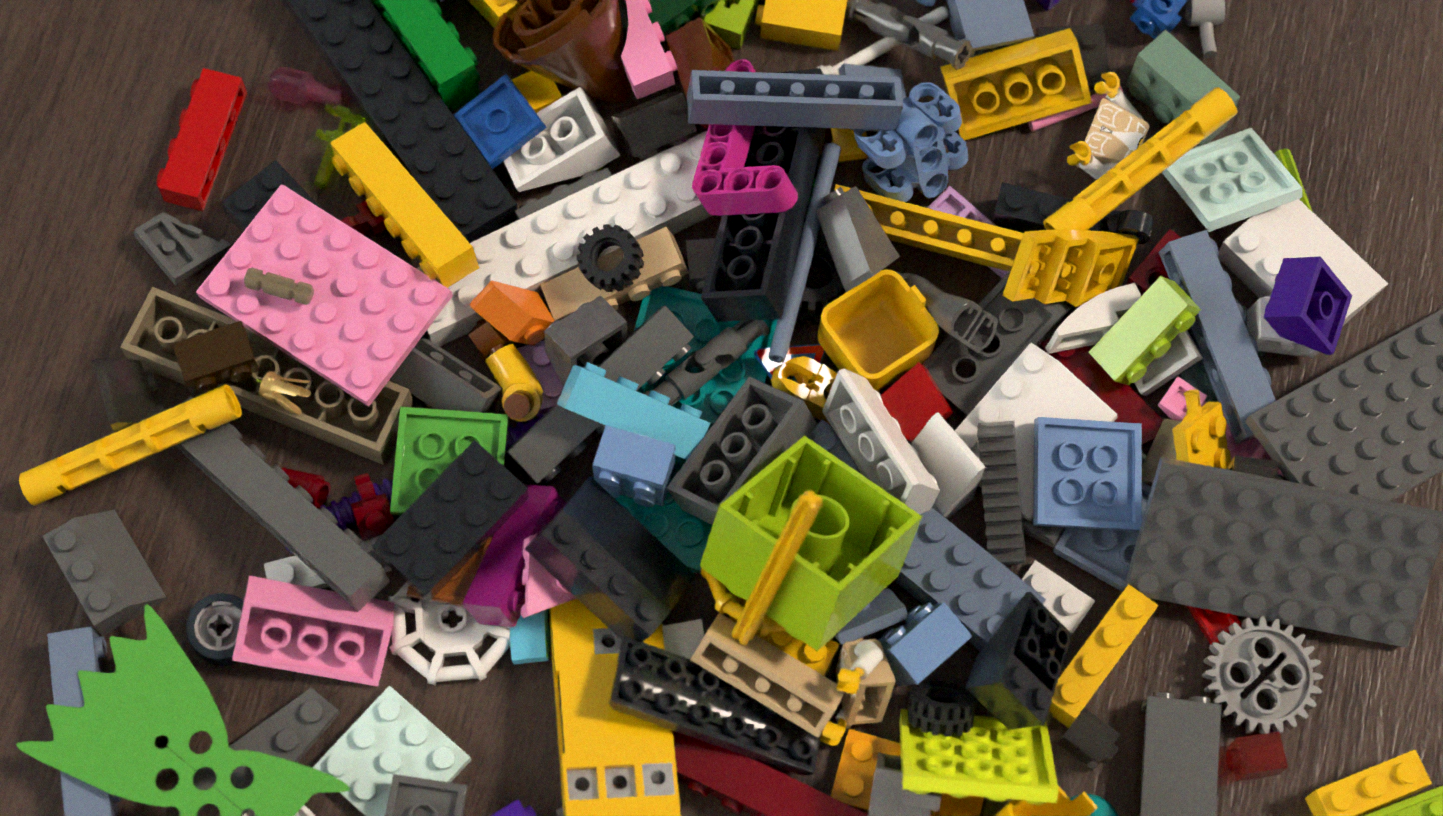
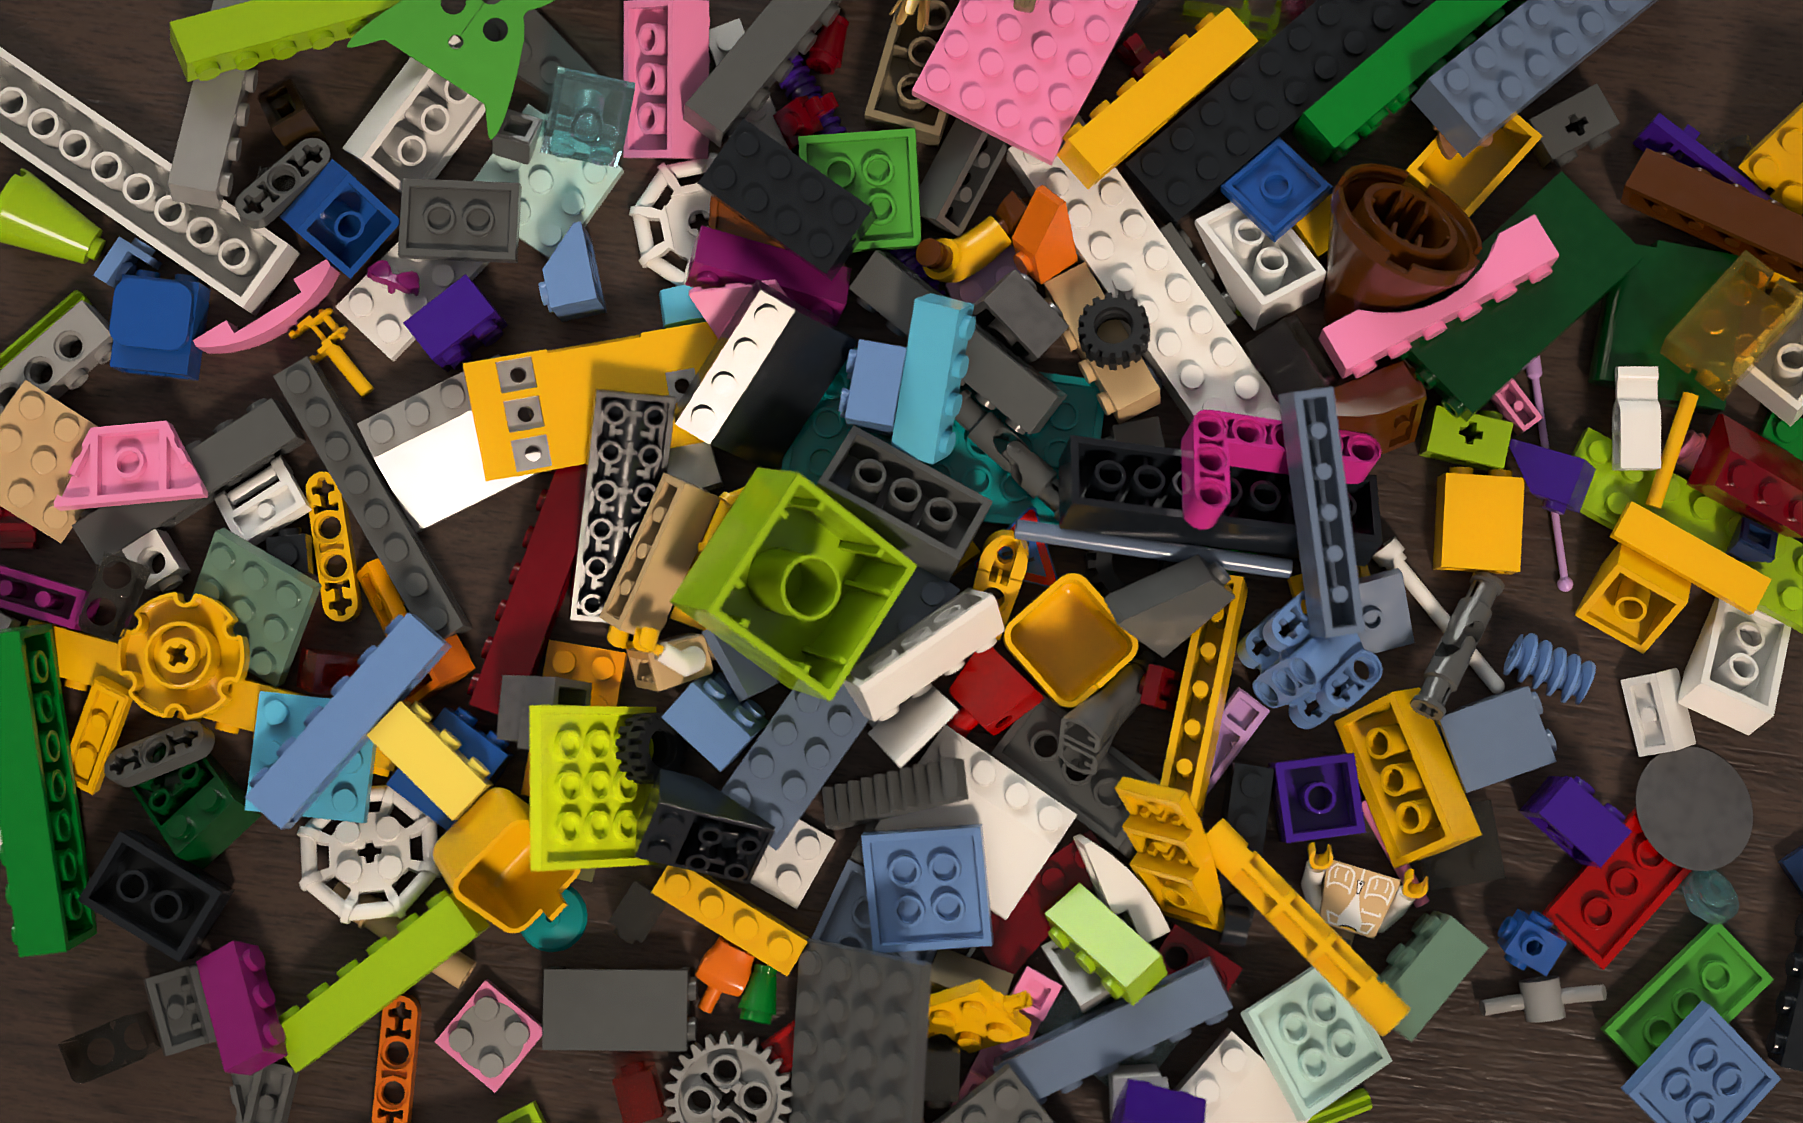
camera: 90 degrees right, 15 degrees up
yellow axle [732,490,822,645] -> none
none -> dark grey slope [492,109,543,164]
none -> medium blue slope [539,221,607,322]
none -> clear light blue slope [540,67,635,168]
none -> orange piece [695,936,755,1013]
none -> green cone [738,964,777,1025]
none -> dark red plate [1139,664,1183,714]
none -> dark purple brick [1268,753,1366,843]

